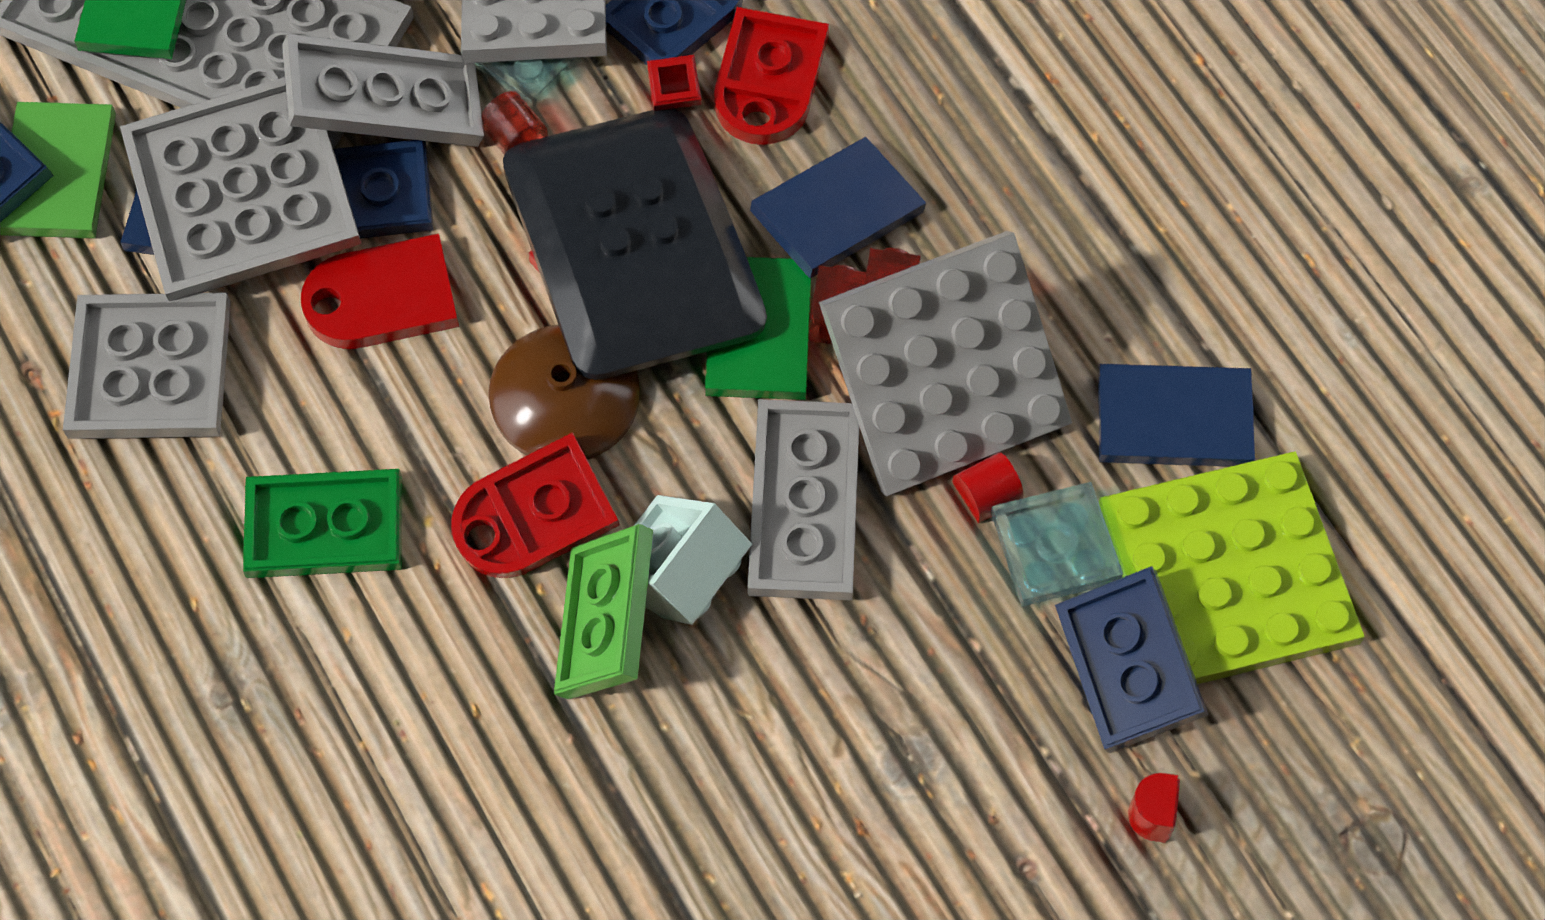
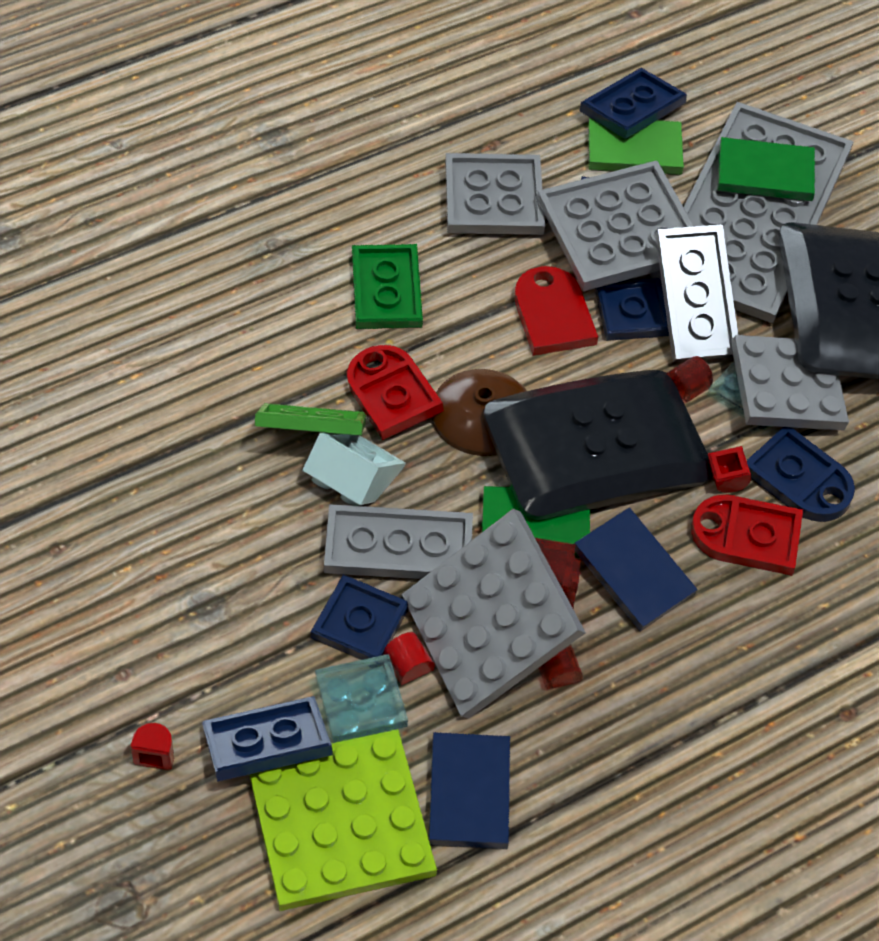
camera: 85 degrees right, 10 degrees down
none -> dark blue tile [311,574,409,667]

